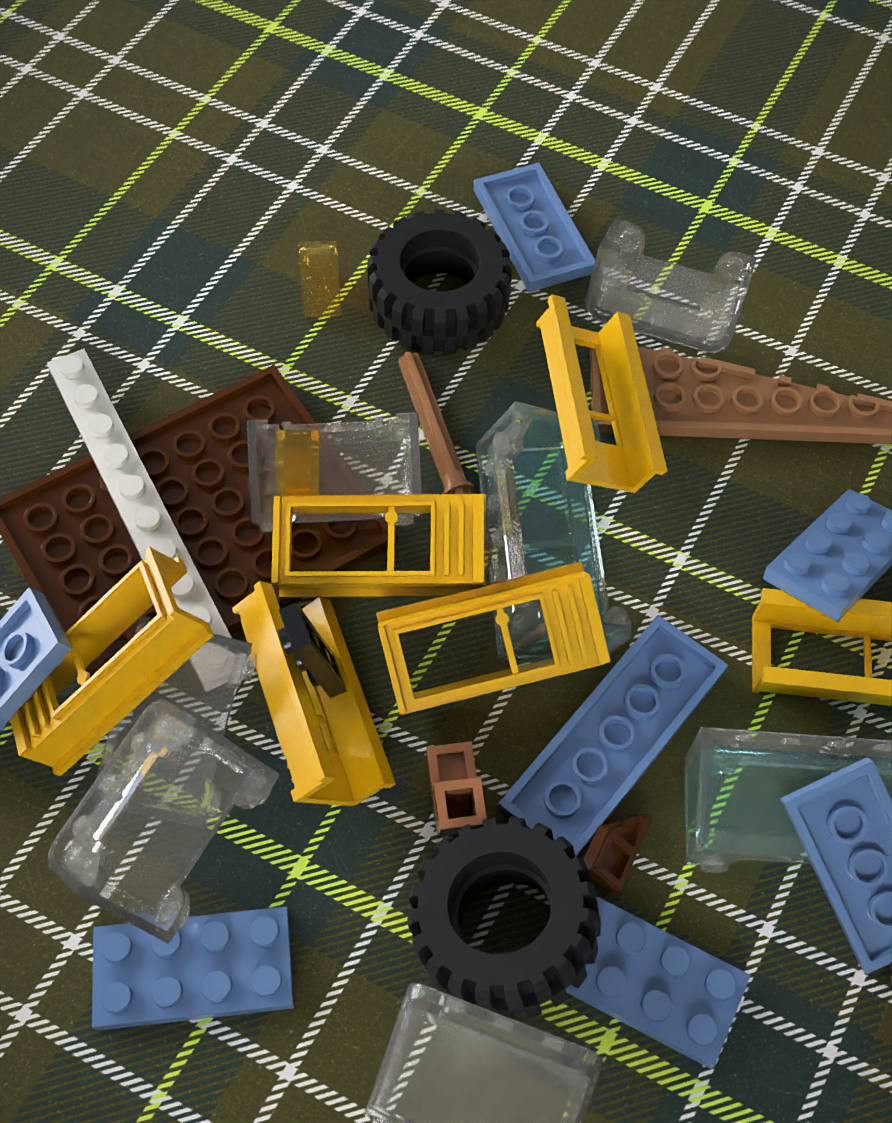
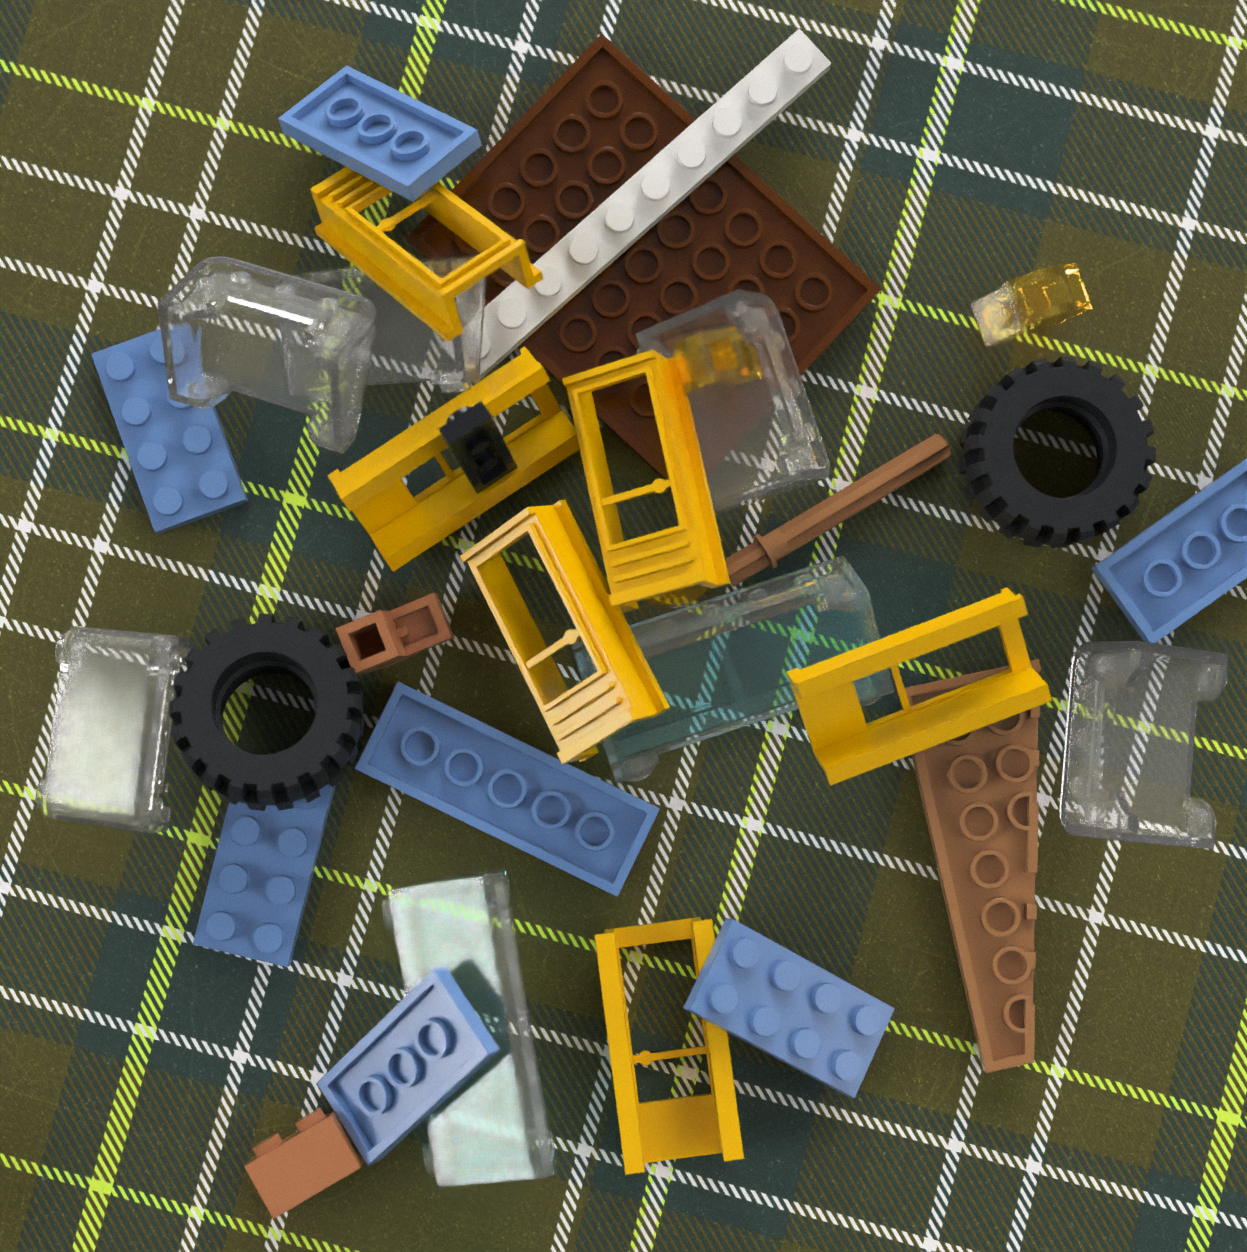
camera: 75 degrees right, 25 degrees up
reddish brown tile [583,814,652,893] -> none

